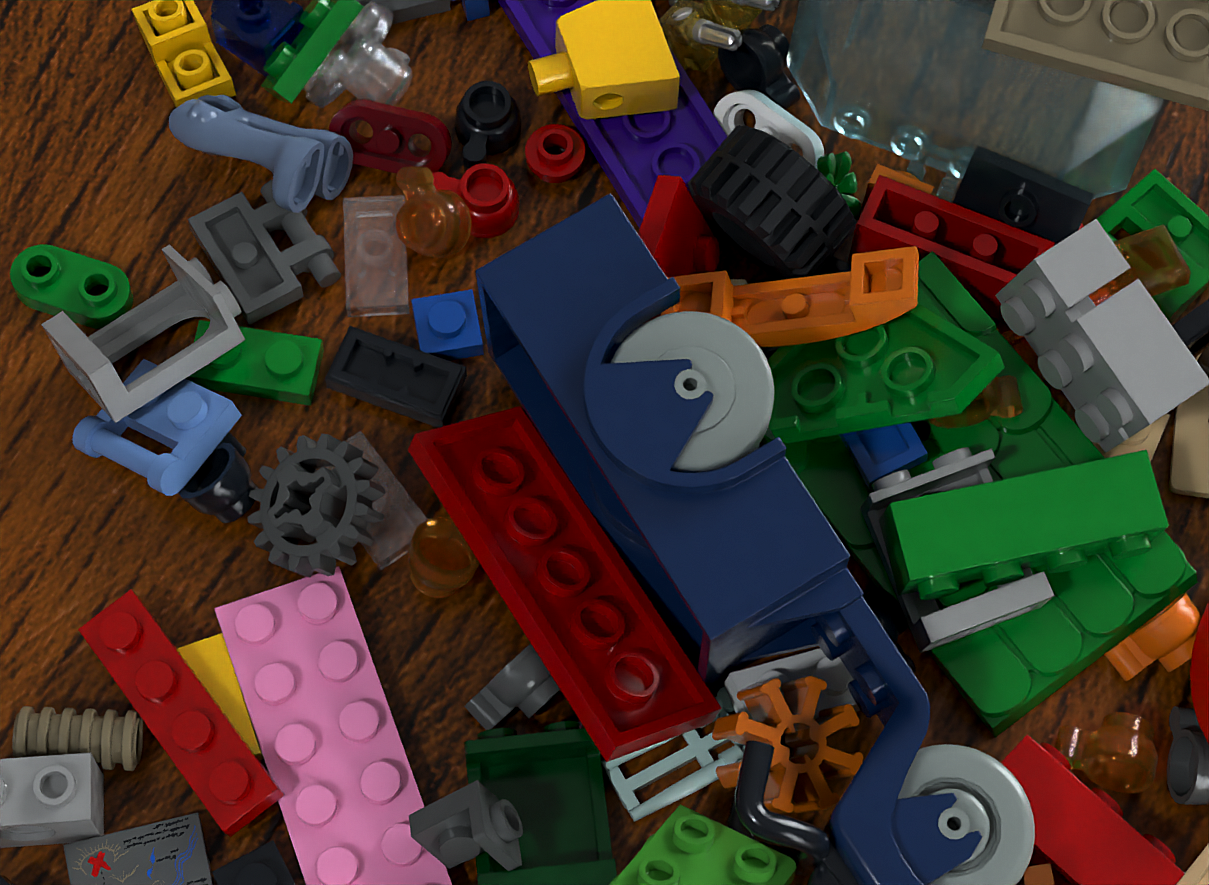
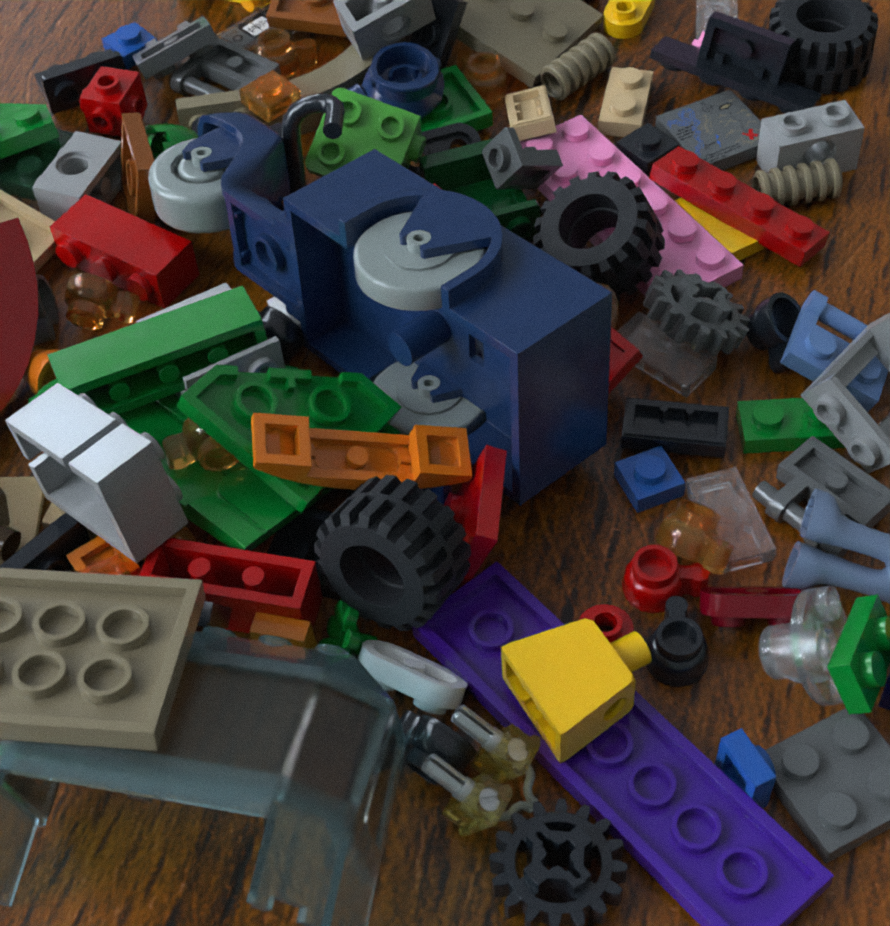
camera: 175 degrees right, 15 degrees down
none -> black tyre [533,171,665,302]

